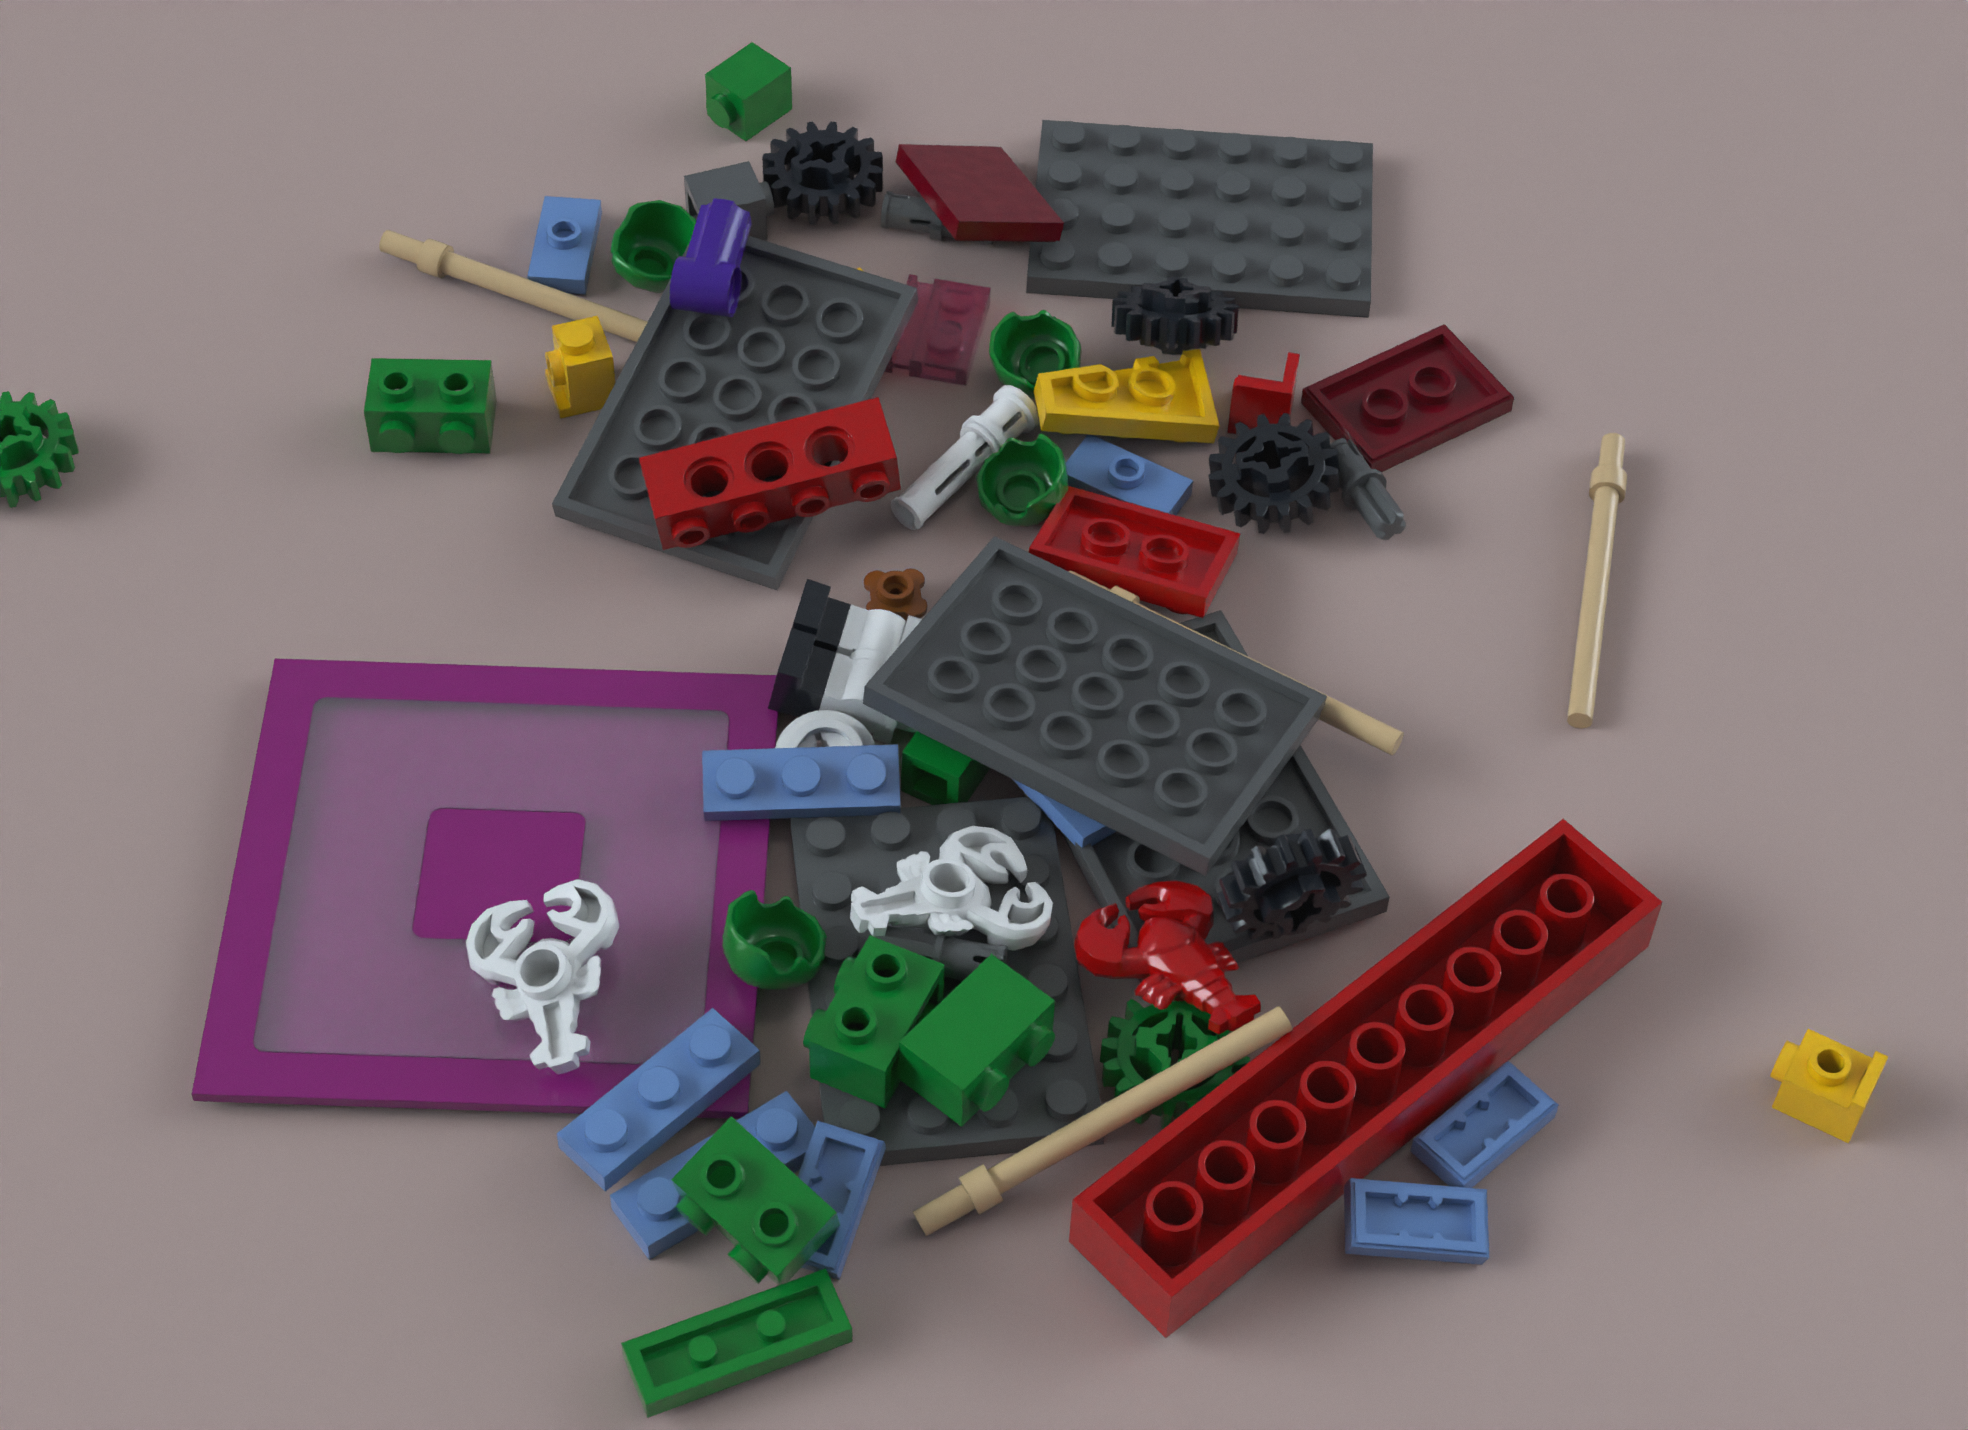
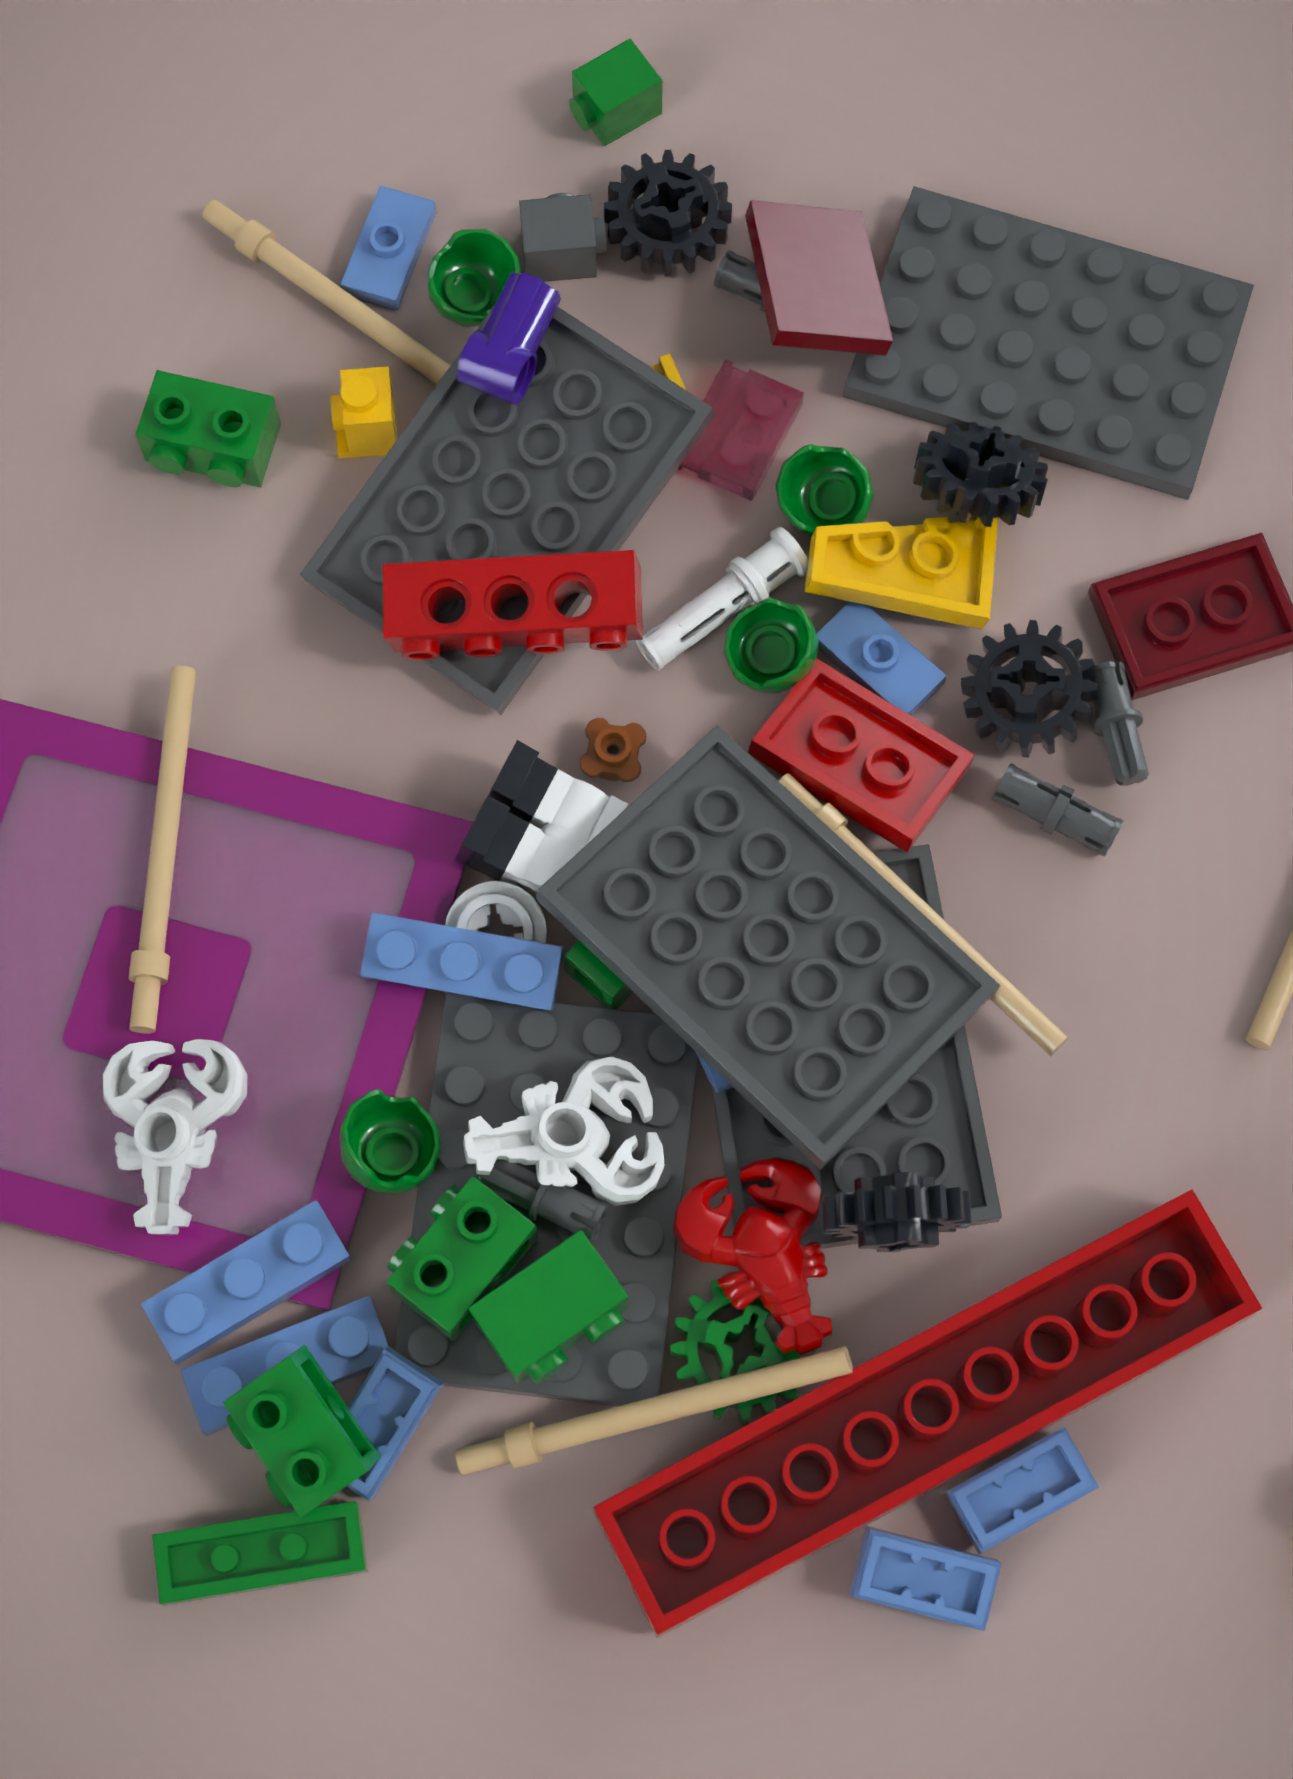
camera: 15 degrees right, 20 degrees up
red panel [1227,352,1300,434] -> none
none -> tan bar [129,665,196,1034]
none -> dark grey pin [992,763,1124,857]

